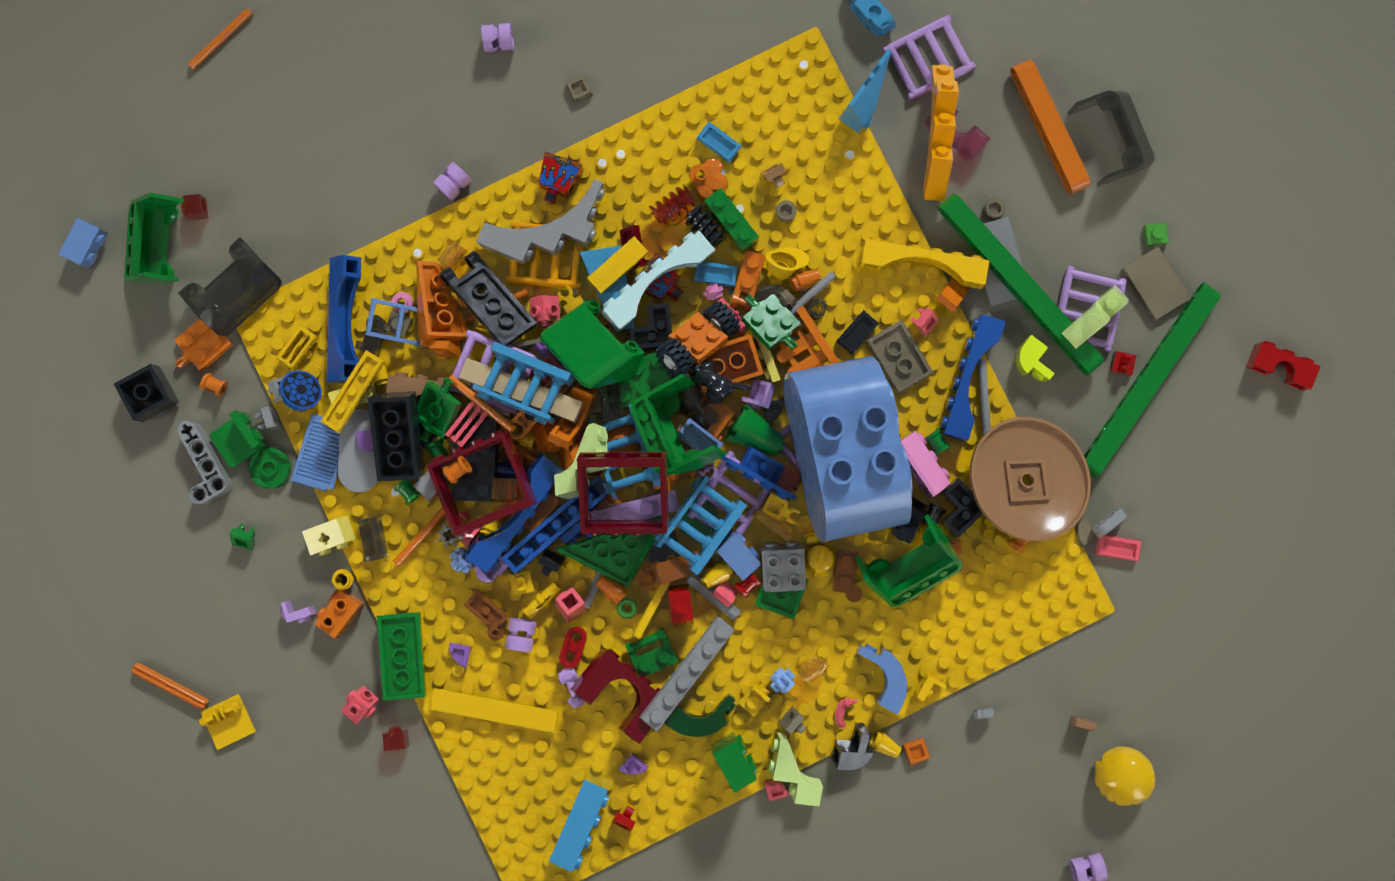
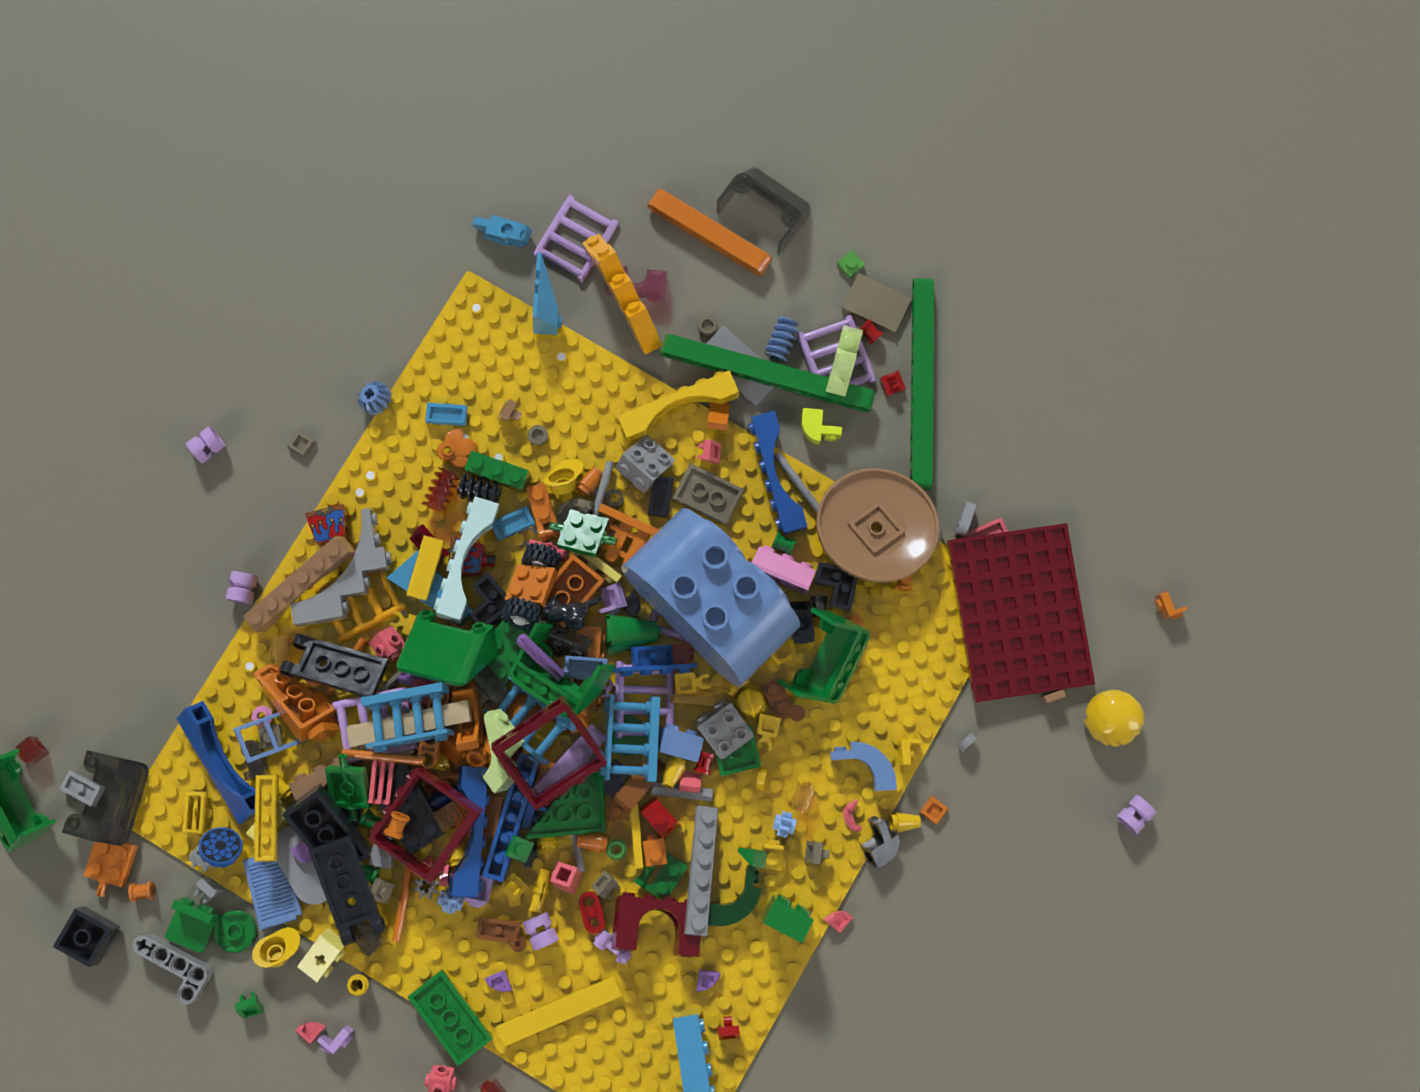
camera: 35 degrees left, 5 degrees down
orange brick [315,590,364,639] -> none
bright pink plate [703,283,723,300] -> none
yellowish green arch [768,732,823,806] -> none
red arch [1246,341,1321,391] -> none
none -> light grey plate [60,770,105,807]
none -> medium nougat arch [243,536,356,632]
none -> yellow piece [252,927,300,968]
none -> coral tile [295,1022,326,1045]
none -> black hinge [309,834,386,946]
none -> medium blue gear [357,380,392,416]
none -> dark tan plate [371,878,395,904]
none -> orange tile [466,746,488,767]
none -> green plate [505,835,534,863]
none -> medium lavender axle [516,634,564,681]
none -> dark tan tile [592,870,620,899]
none -> light grey bracket [615,435,675,494]
none -> orange bracket [643,834,667,867]
none -> green slope [738,847,767,868]
none -> yellow plate [756,712,782,751]
none -> yellow tile [756,768,768,790]
none -> medium blue piece [764,317,799,362]
none -> red bush [859,319,883,345]
none -> dark red plate [947,523,1095,703]
none -> orange bracket [1154,591,1188,620]

